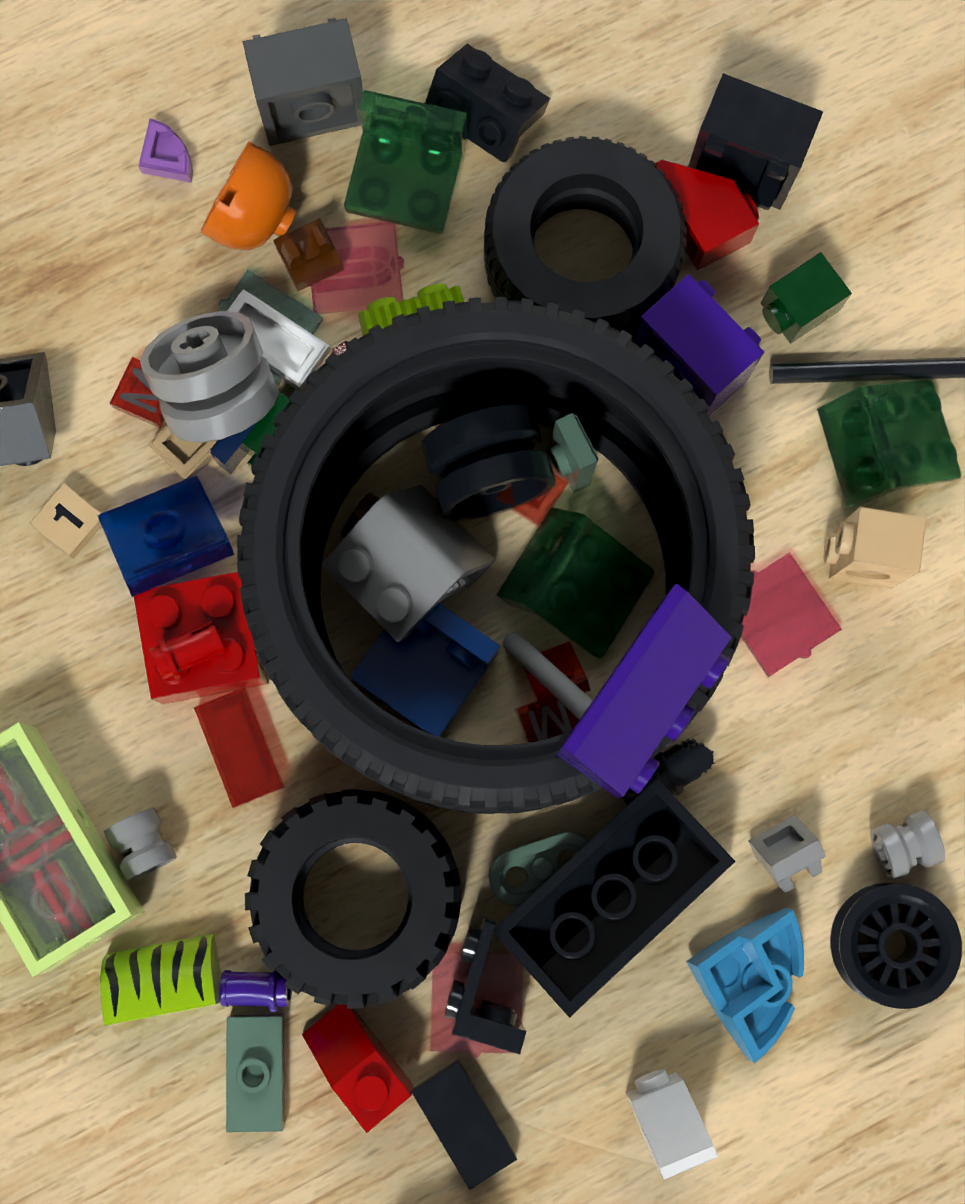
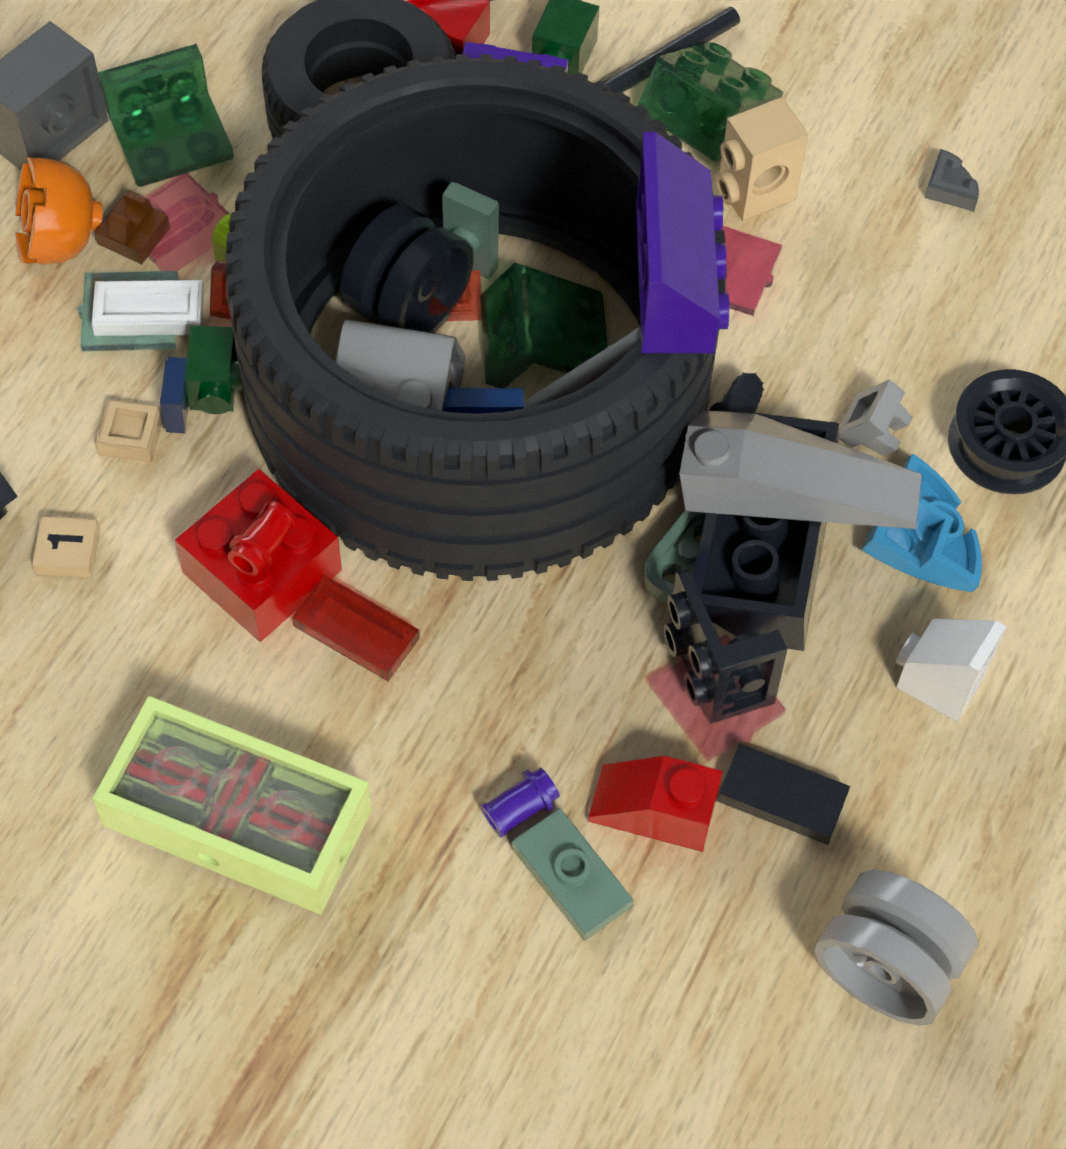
camera: 35 degrees left, 20 degrees down
clear blue tile [97,475,235,597] -> none
lime brick [100,933,221,1026] -> none
light grey wheel [104,808,177,882] -> none
clear red tile [110,357,165,428] -> none
light grey wheel [140,311,279,443] -> none
black tyre [245,789,461,1009] -> none
black bracket [424,43,551,163] -> none
light grey wheel [870,810,945,880] -> none
none -> light grey wedge [680,410,922,529]

